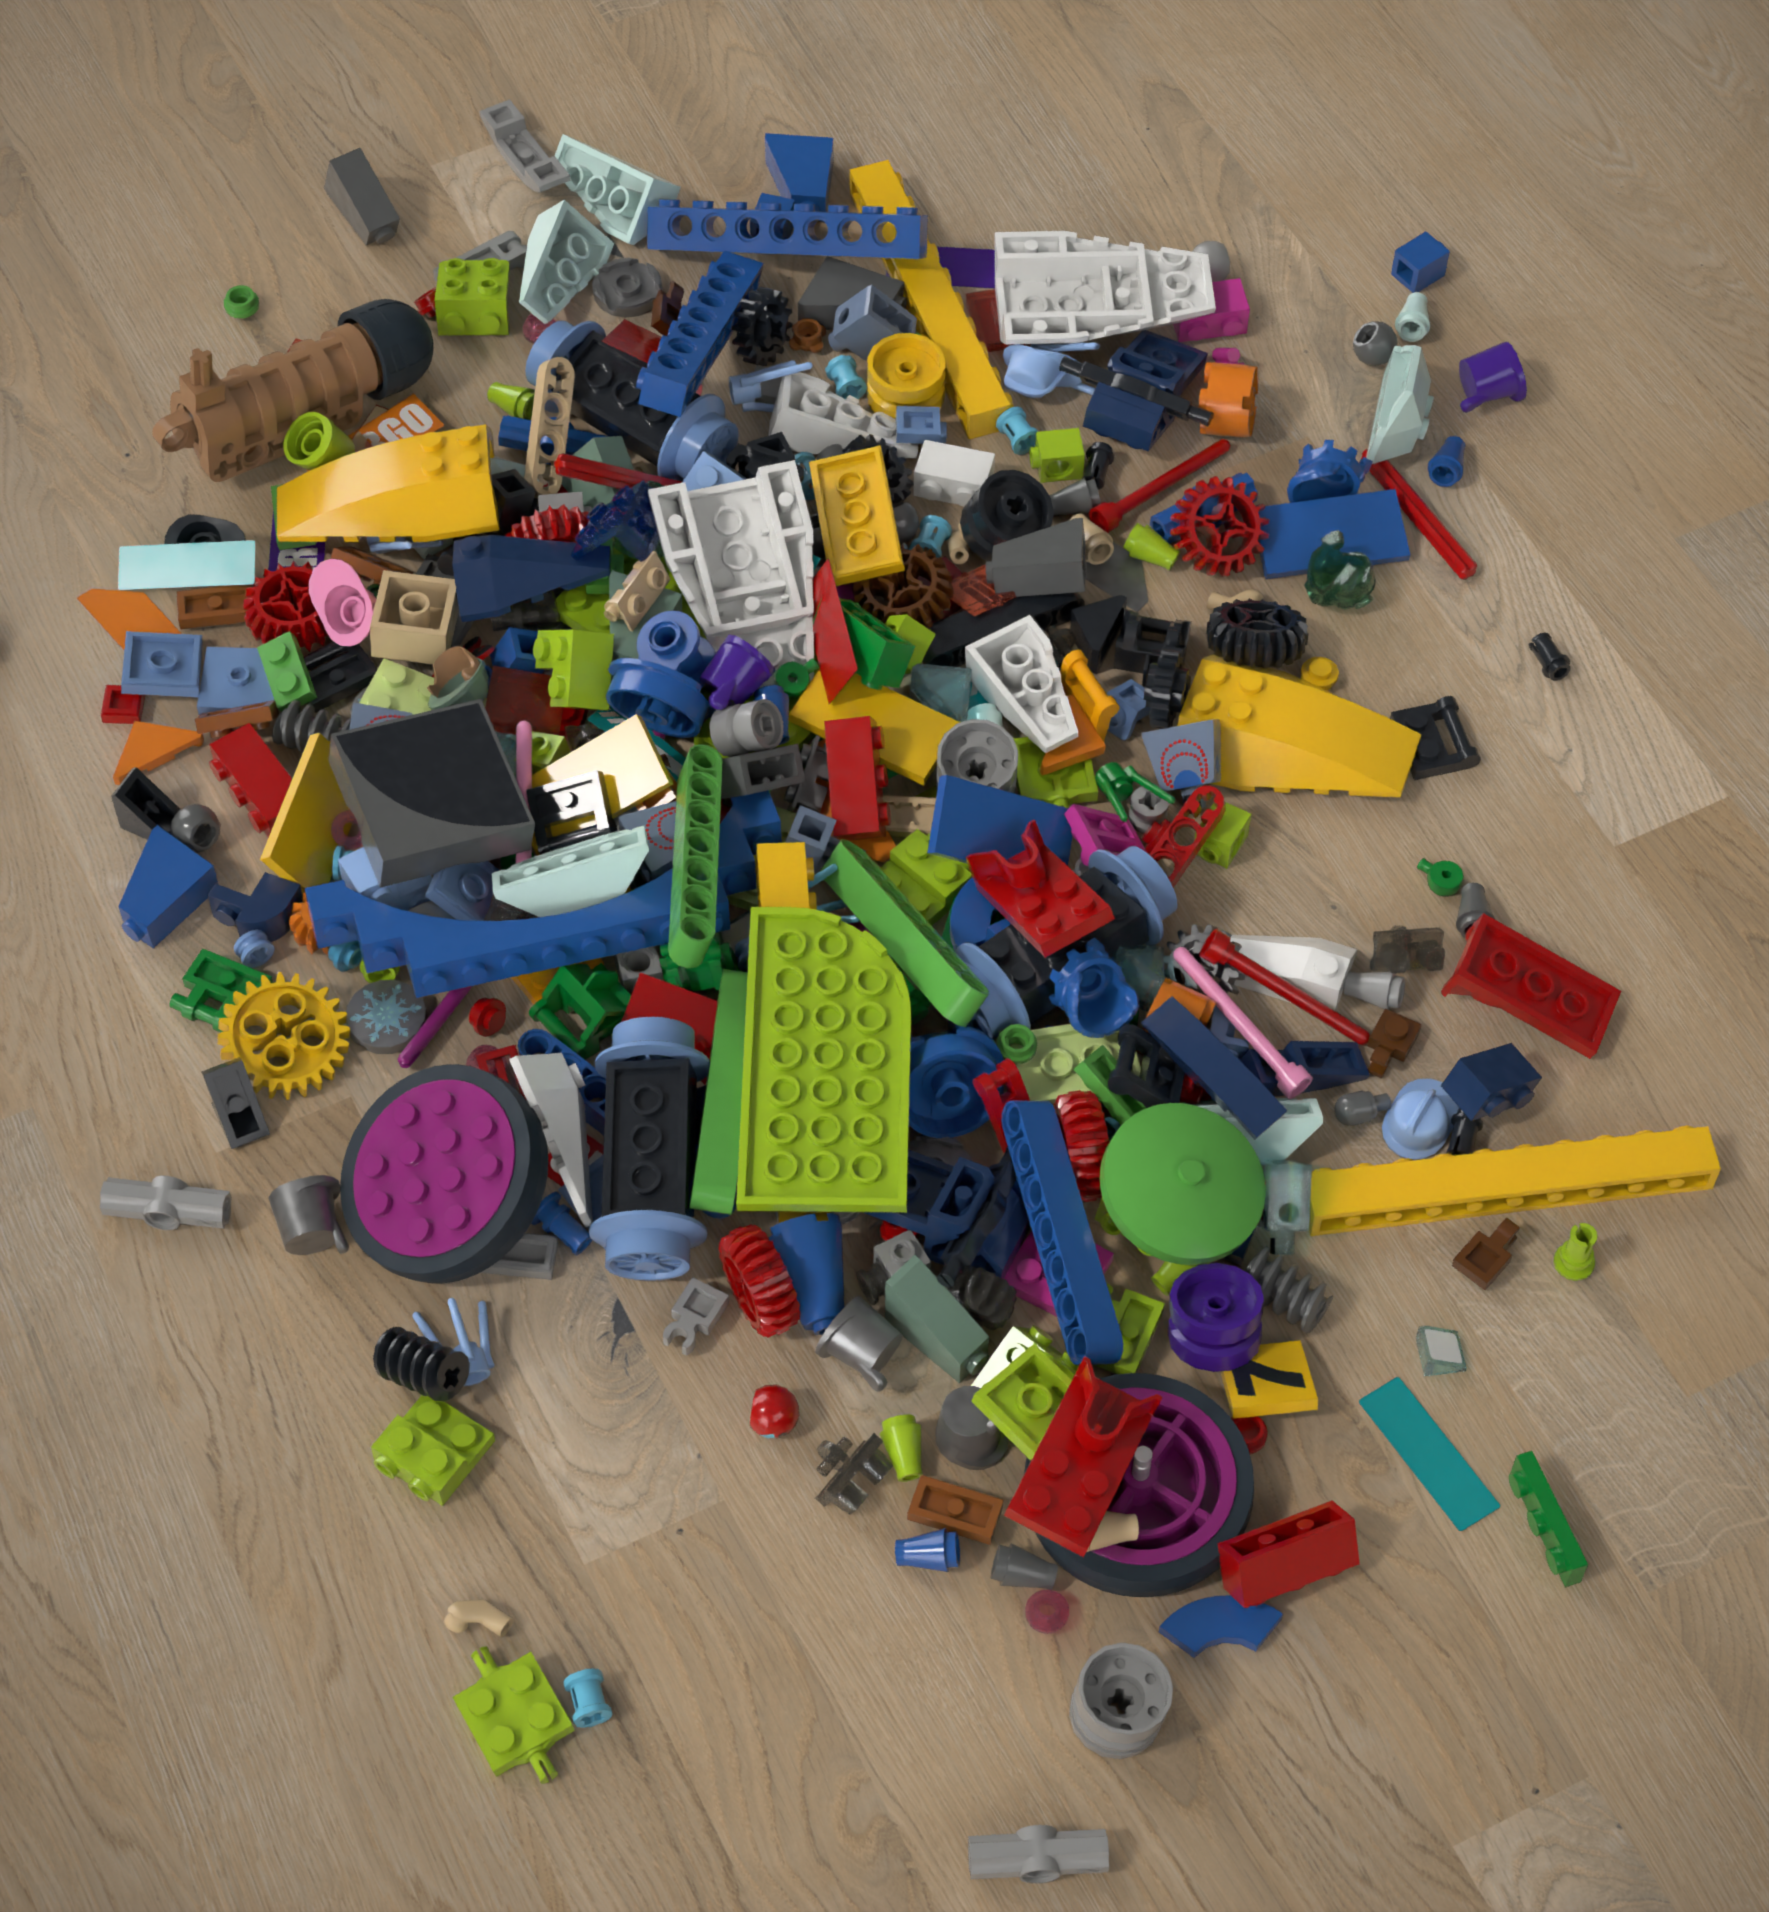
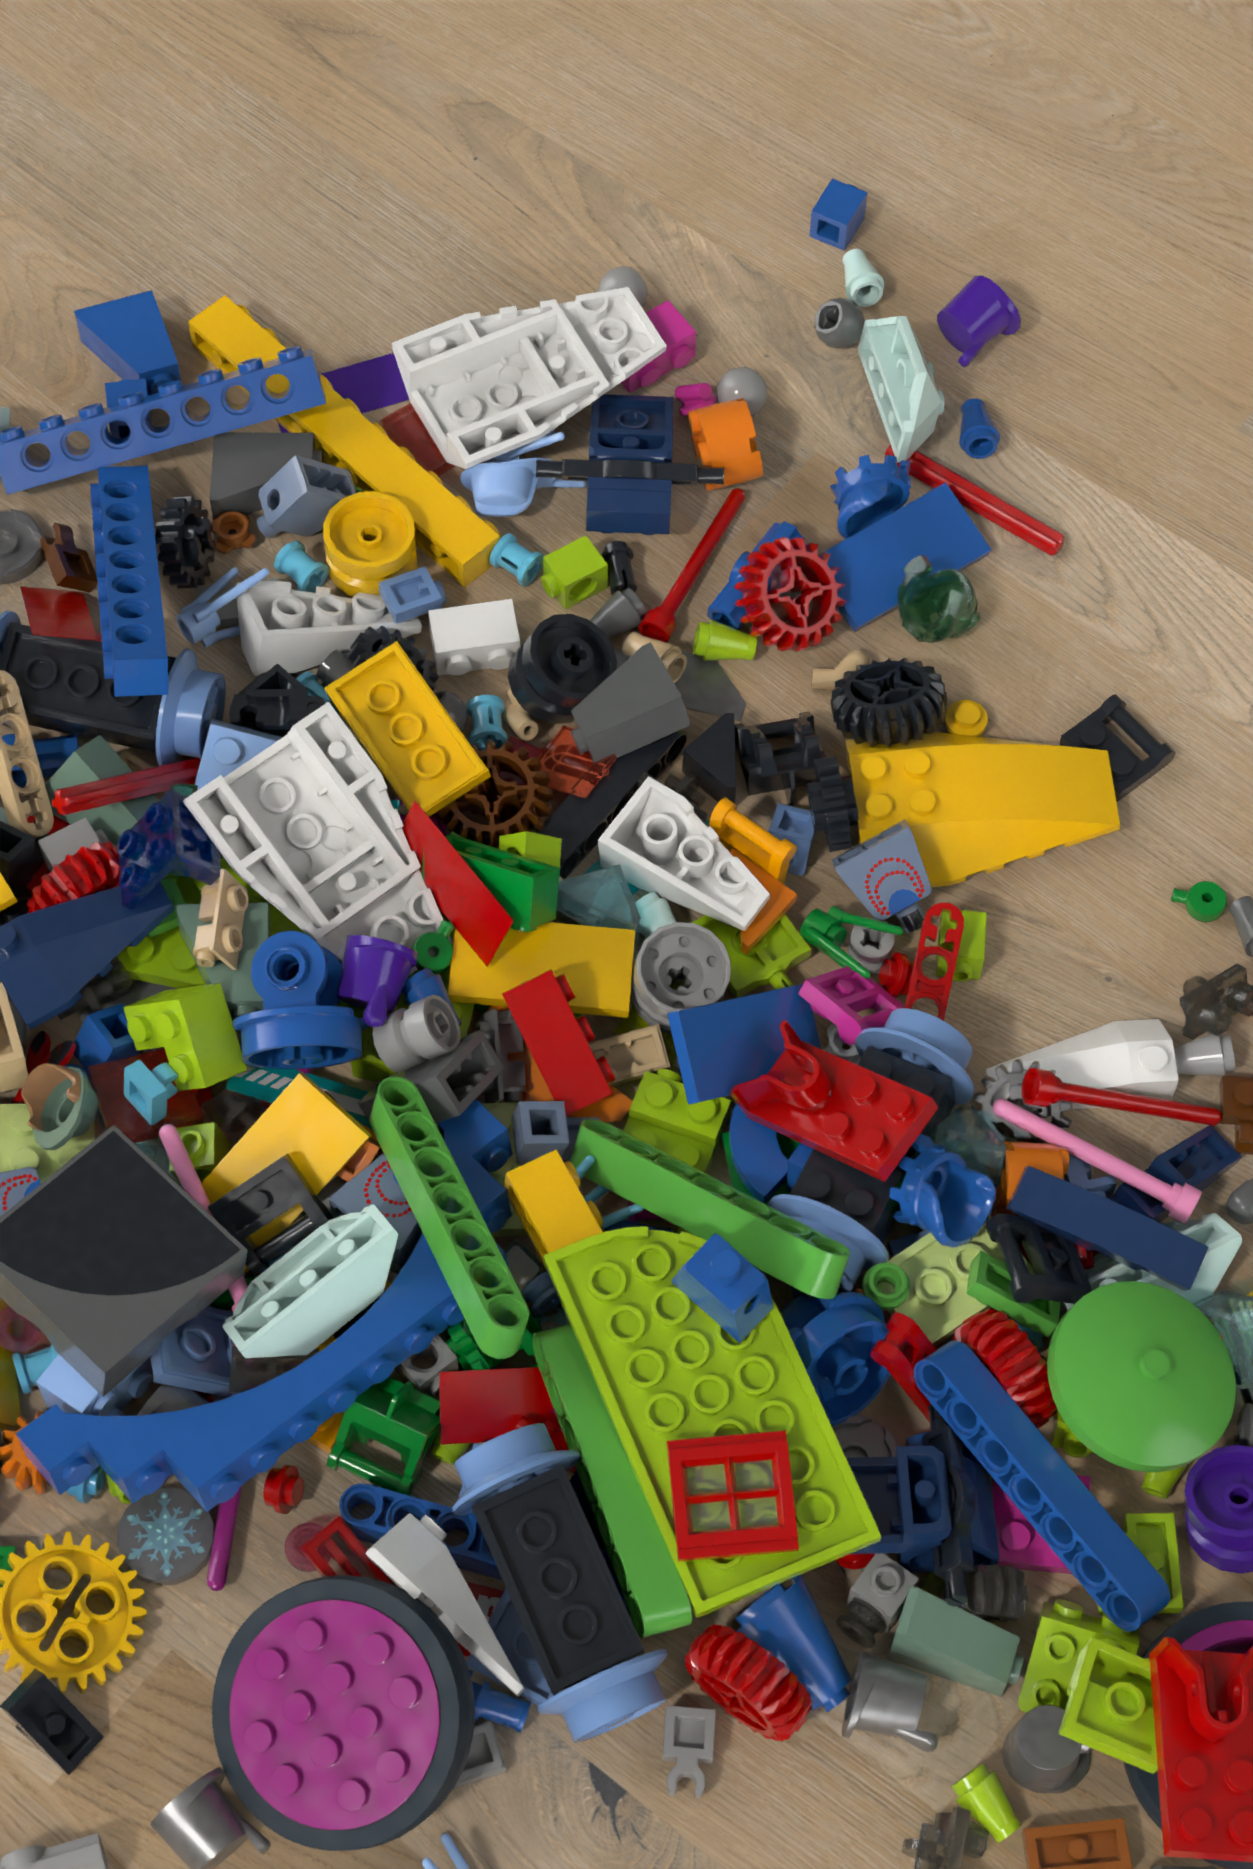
camera: 25 degrees left, 5 degrees up
red piece [750,1384,800,1439] -> none
black pin [1528,632,1571,681] -> none
none -> medium azure tile [124,1059,178,1126]
none -> red piece [667,1430,799,1562]
none -> blue torso [671,1233,773,1343]
none -> light grey piece [717,367,767,417]

